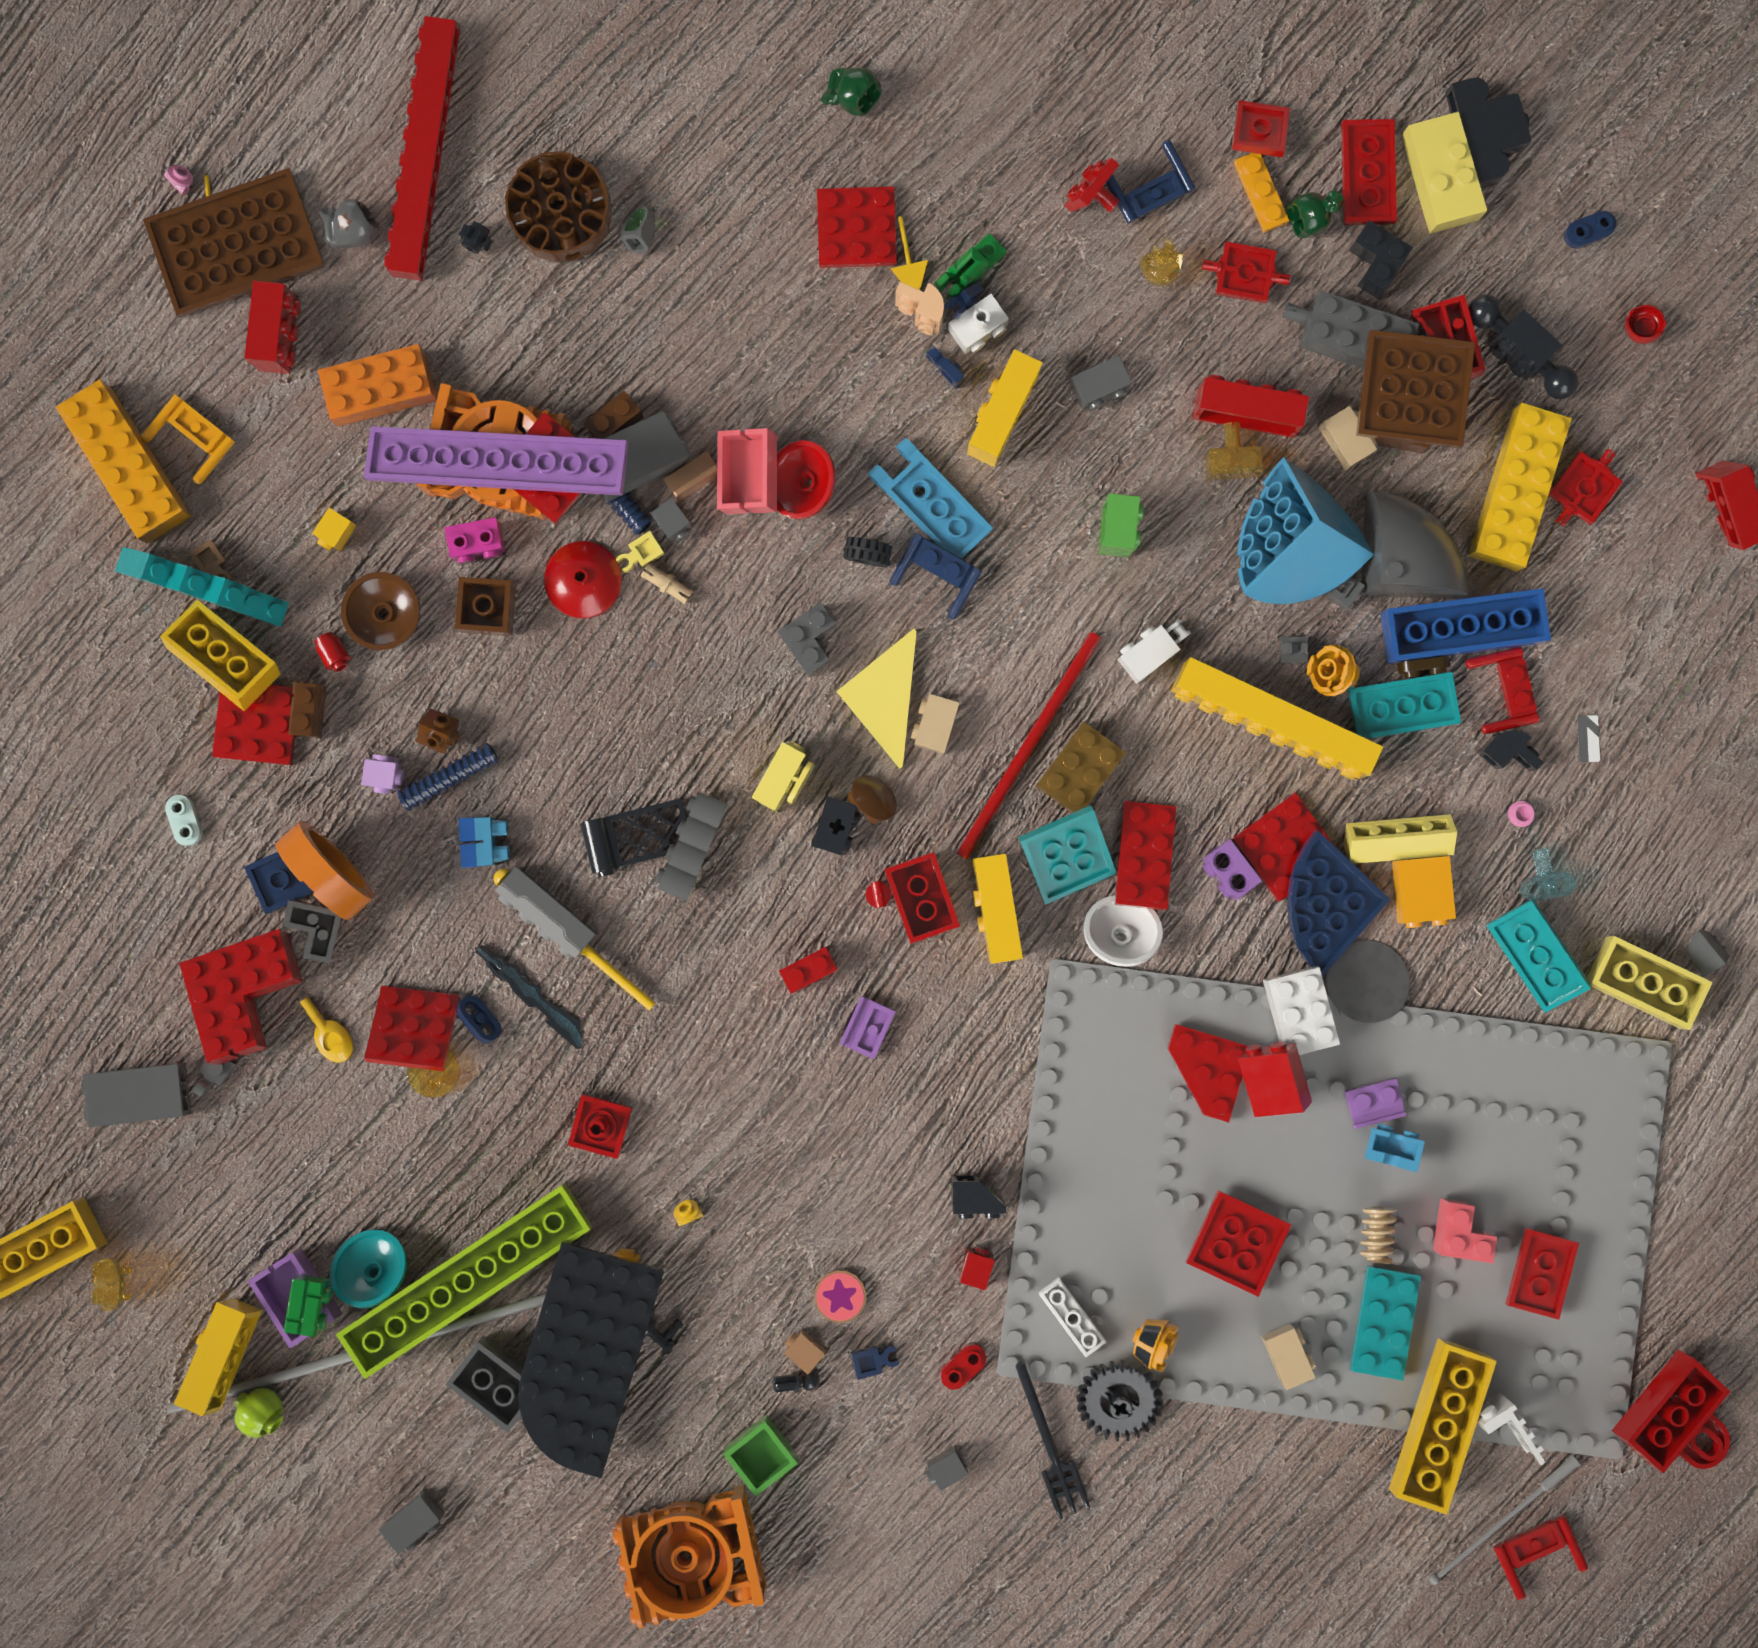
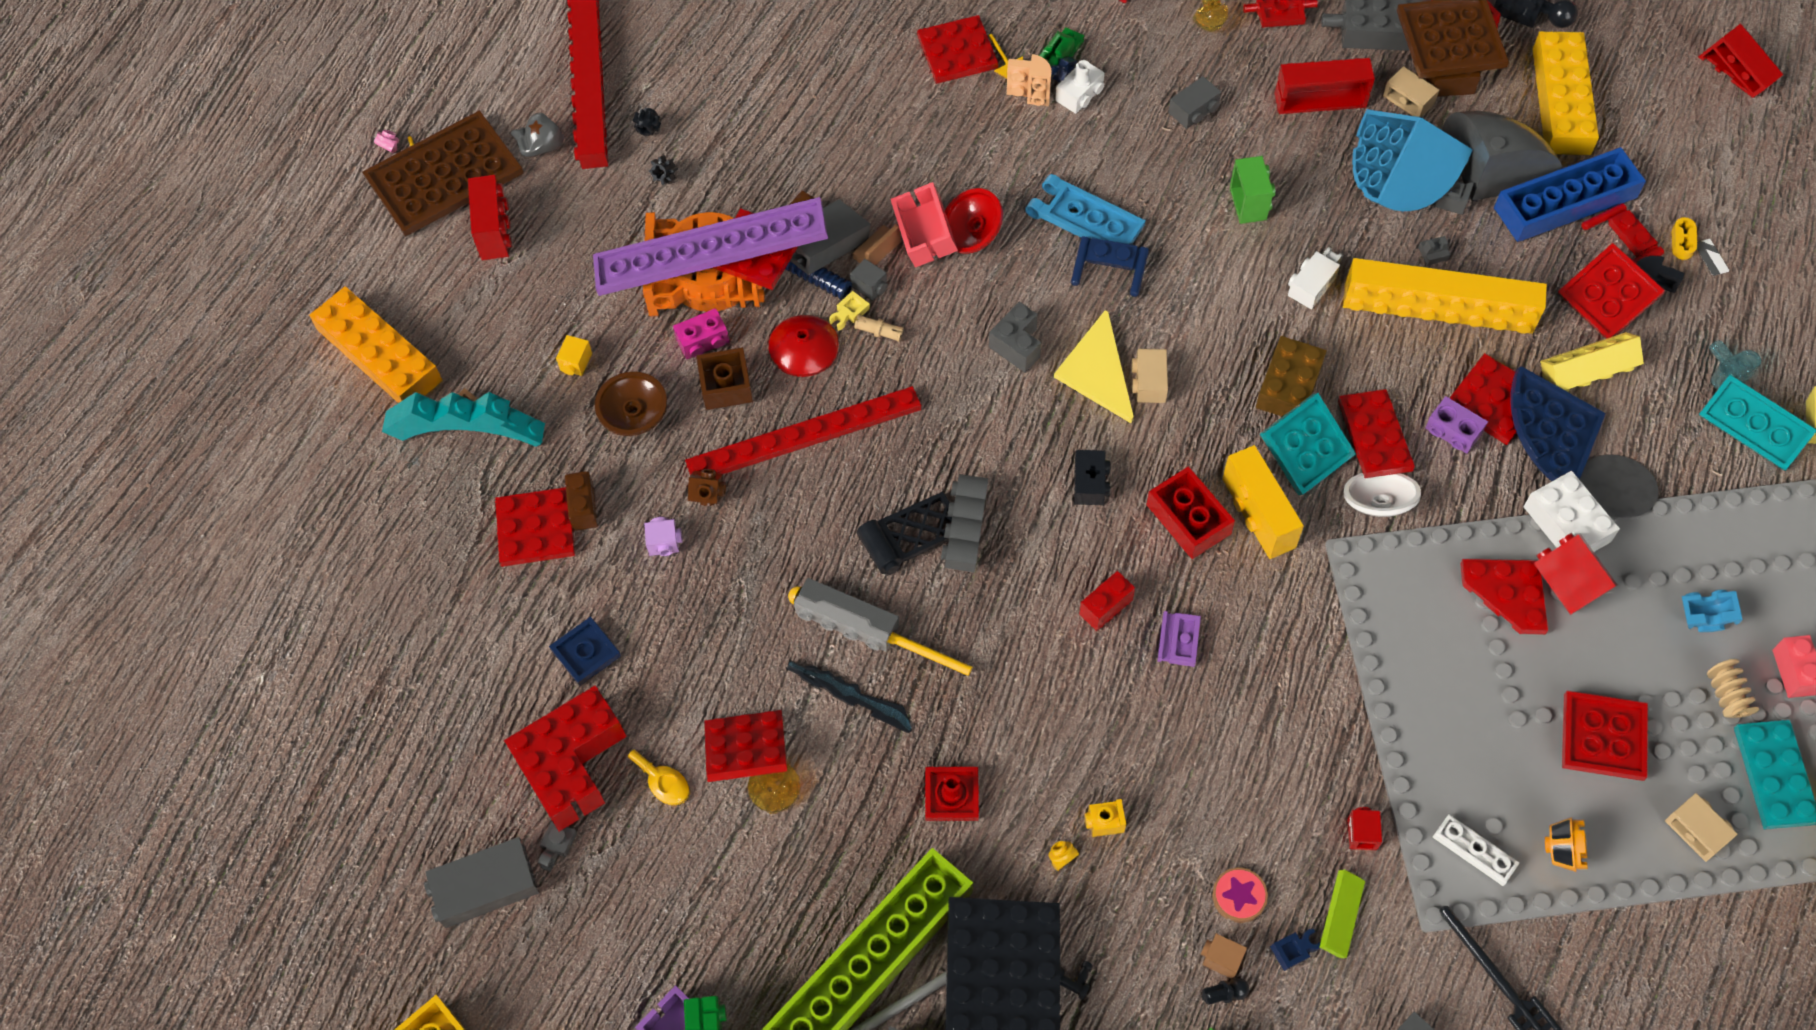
camera: 15 degrees left, 25 degrees down
light orange plate [141,394,235,485] -> none
yellow brick [160,600,281,711] -> none
light aqua plate [165,795,203,846] -> none
orange brick [275,820,374,920] -> none
dark grey brick [282,899,341,963] -> none
red brick [314,632,351,672] -> none
orange brick [318,344,437,427] -> none
teal dish [330,1230,407,1308] -> none
dark blue piece [397,743,498,811] -> none
dark blue plate [456,996,502,1044] -> none
dark azure hips [459,817,510,868] -> none
reddish brown brick [505,151,612,263] -> none
dark grey rock [620,207,656,254] -> none
light yellow brick [752,741,815,812] -> none
black tyre [843,536,892,568] -> none
reddish brown dish [848,775,897,824] -> none
red plate [865,881,891,908] -> none
dark blue plate [926,345,964,389] -> none
red plate [941,1343,986,1390] -> none
black slope [951,1175,1006,1219] -> none
red piece [956,632,1102,860] -> none
yellow brick [967,349,1043,467] -> none
black gear [1076,1360,1163,1442] -> none
clear yellow brick [1205,422,1263,481] -> none
light orange cone [1307,645,1360,696] -> none
medium lavender plate [1344,1078,1407,1129] -> none
teal plate [1348,672,1461,739] -> none
light orange brick [1391,856,1456,928] -> none
dark brown plate [1397,656,1451,679] -> none
bright pink plate [1508,801,1535,827] -> none
red plate [1548,449,1623,527] -> none
none -> black gear [648,155,678,185]
none -> red plate [685,386,921,475]
none -> yellow brick [1084,799,1126,837]
none -> lime tile [1320,869,1365,958]
none -> red plate [1558,243,1665,339]
none -> yellow beam [1671,217,1697,260]

